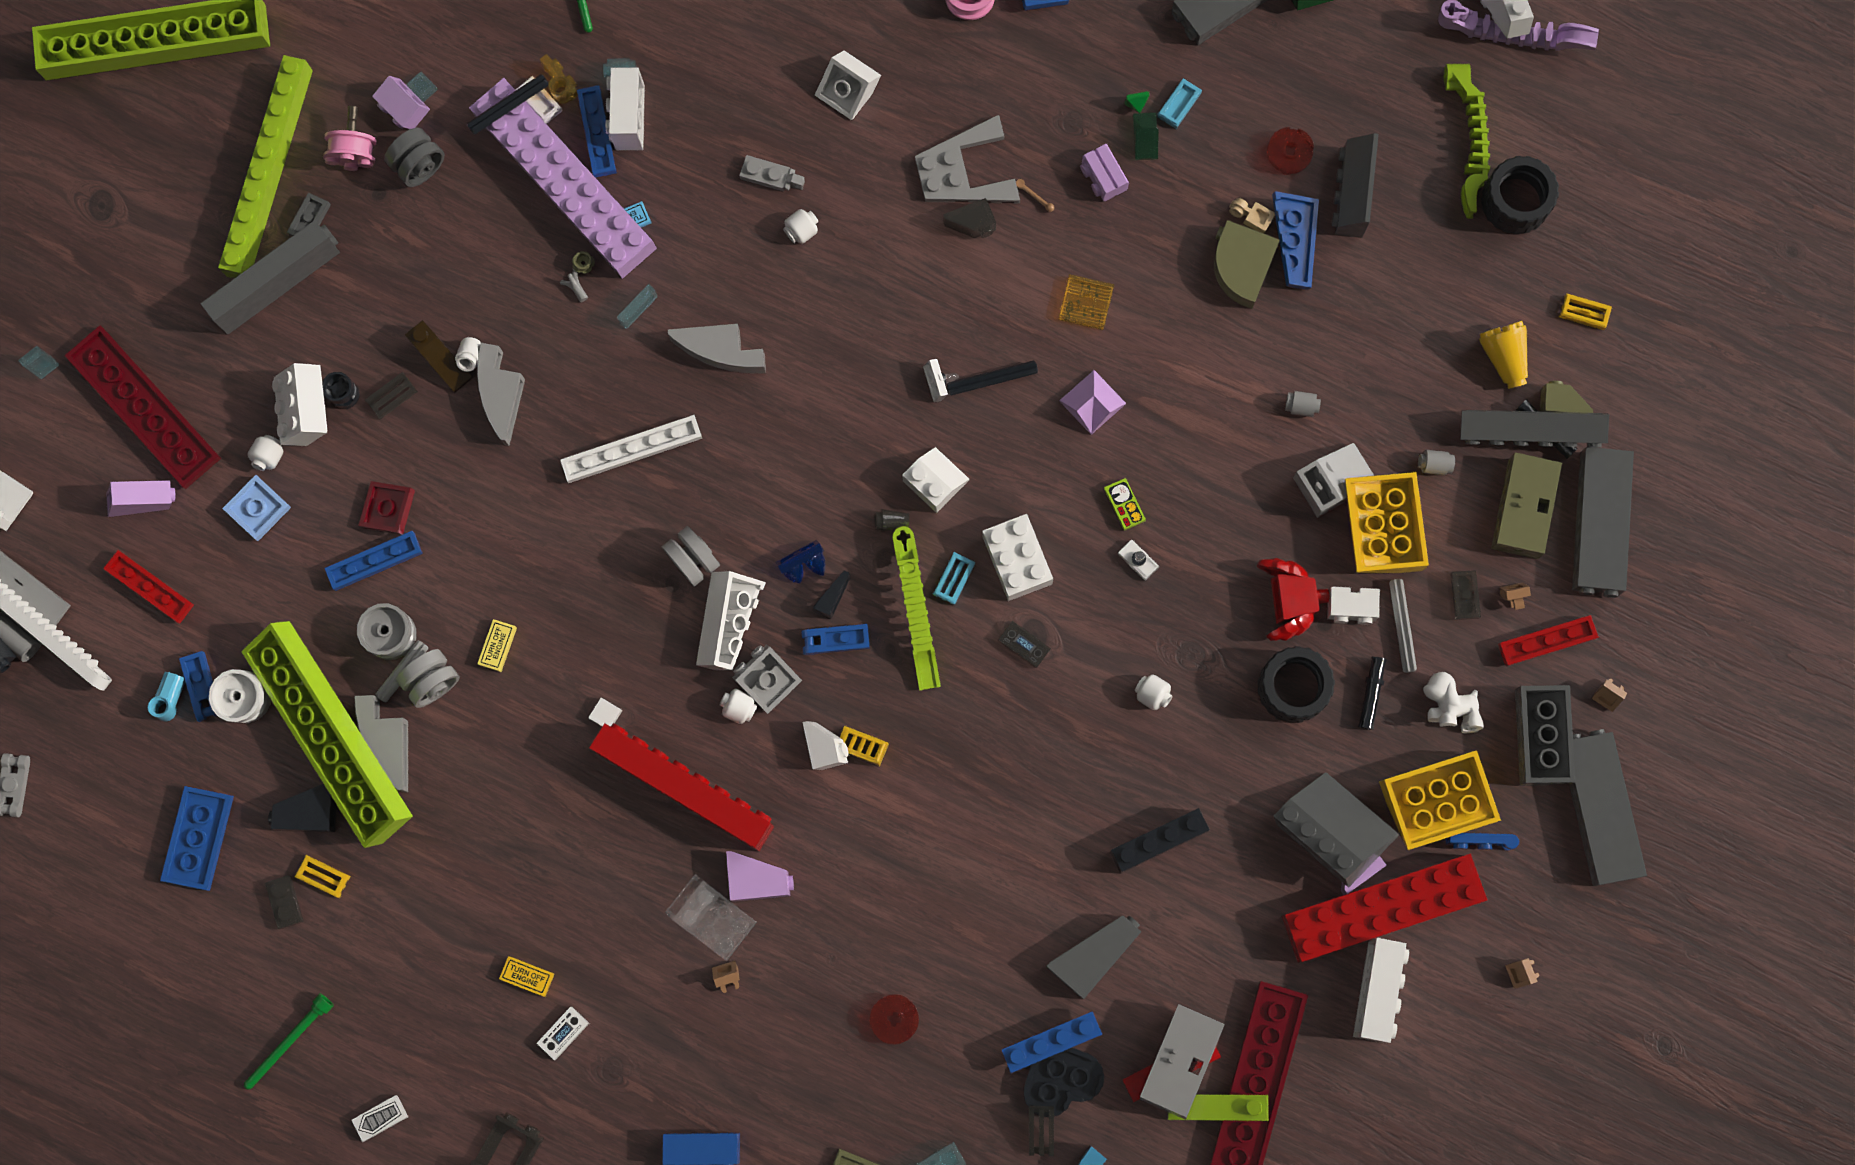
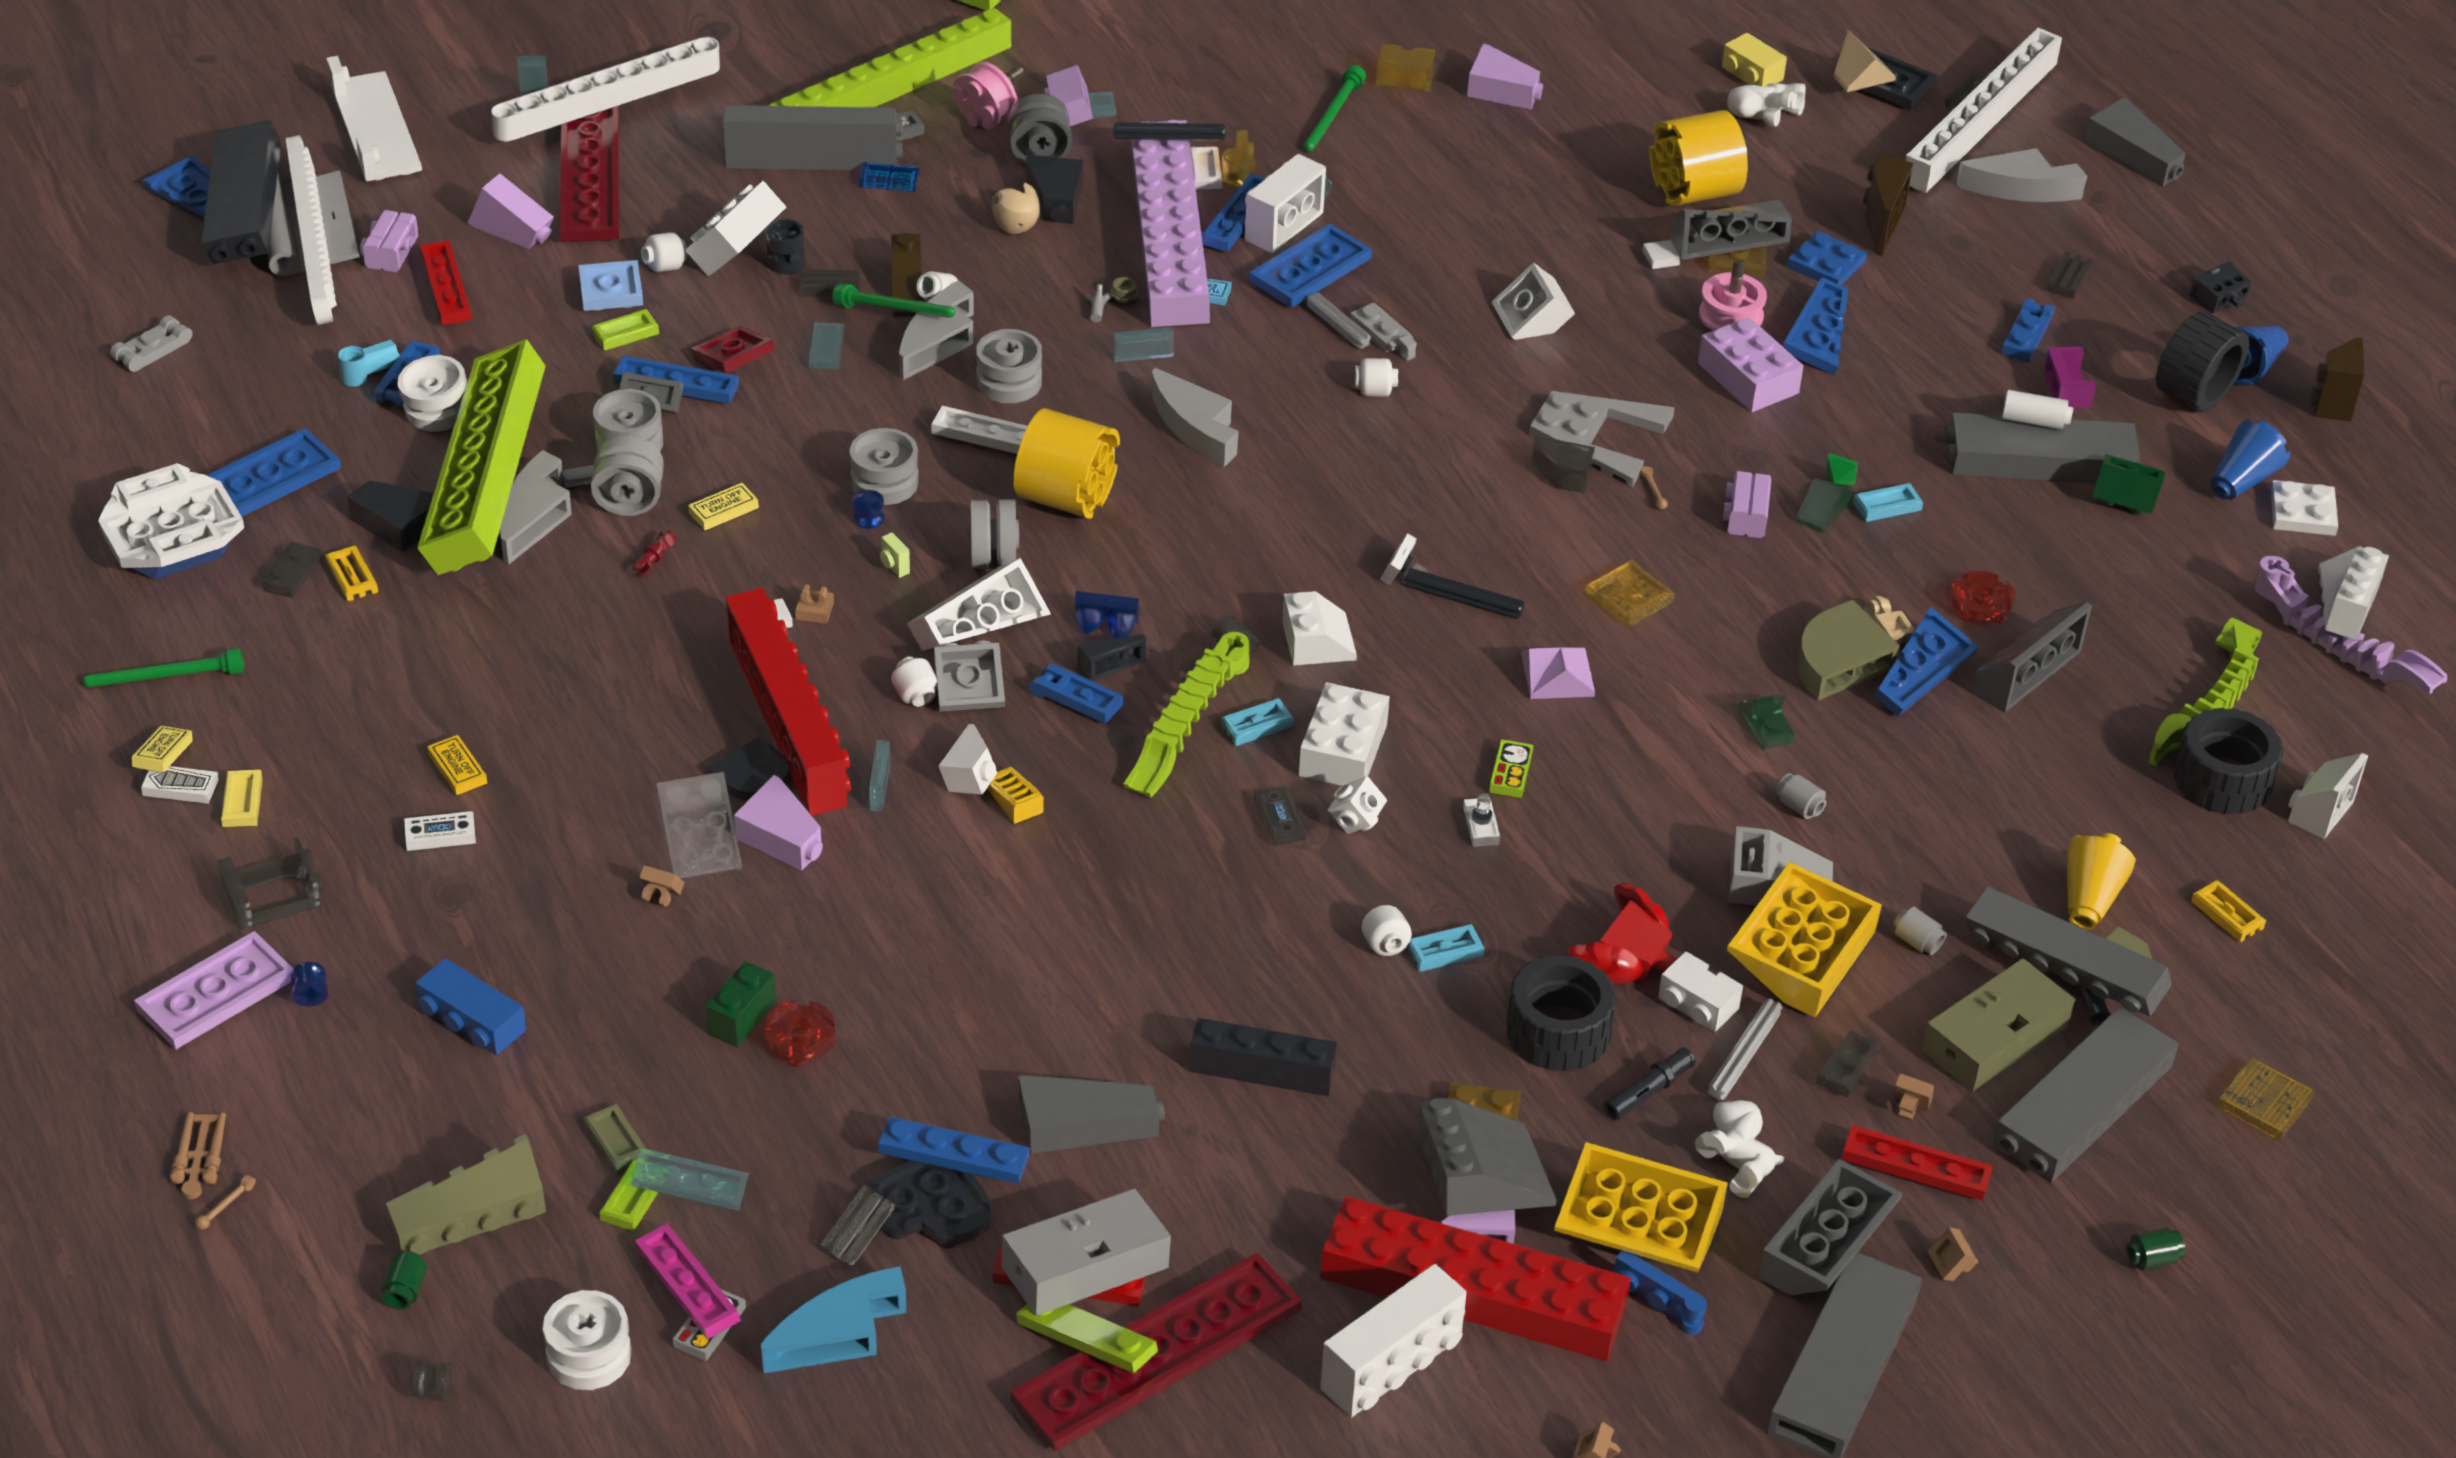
camera: 30 degrees right, 35 degrees down
none -> white piece [98,463,244,580]
none -> light yellow tile [132,726,192,773]
none -> light yellow tile [221,770,263,827]
none -> lavender brick [360,210,418,272]
none -> white beam [491,37,720,141]
none -> lime tile [592,309,659,351]
none -> dark grey plate [619,372,684,414]
none -> dark red piece [632,529,677,577]
none -> dark green brick [706,961,776,1048]
none -> black tile [708,736,789,799]
none -> medium nougat tile [795,584,834,624]
none -> clear light blue tile [808,322,844,369]
none -> green piece [833,283,955,318]
none -> light grey wheel [849,428,919,505]
none -> clear blue wheel [853,490,885,529]
none -> clear blue tile [859,162,920,192]
none -> clear light blue tile [869,740,891,812]
none -> yellowish green plate [880,532,910,578]
none -> light grey wheel [976,329,1042,403]
none -> tan helmet [991,183,1040,234]
none -> yellow brick [1014,408,1120,519]
none -> black slope [1026,154,1083,224]
none -> blue plate [1249,224,1372,308]
none -> light grey axle [1307,292,1371,349]
none -> white brick [1328,776,1387,834]
none -> medium azure tile [1407,924,1484,972]
none -> pearl gold plate [1448,1083,1521,1121]
none -> lavender brick [1698,317,1803,412]
none -> clear green slope [1738,693,1795,750]
none -> dark green brick [2126,1228,2185,1271]
none -> clear yellow tile [2217,1057,2315,1141]
none -> white slope [2288,753,2368,839]

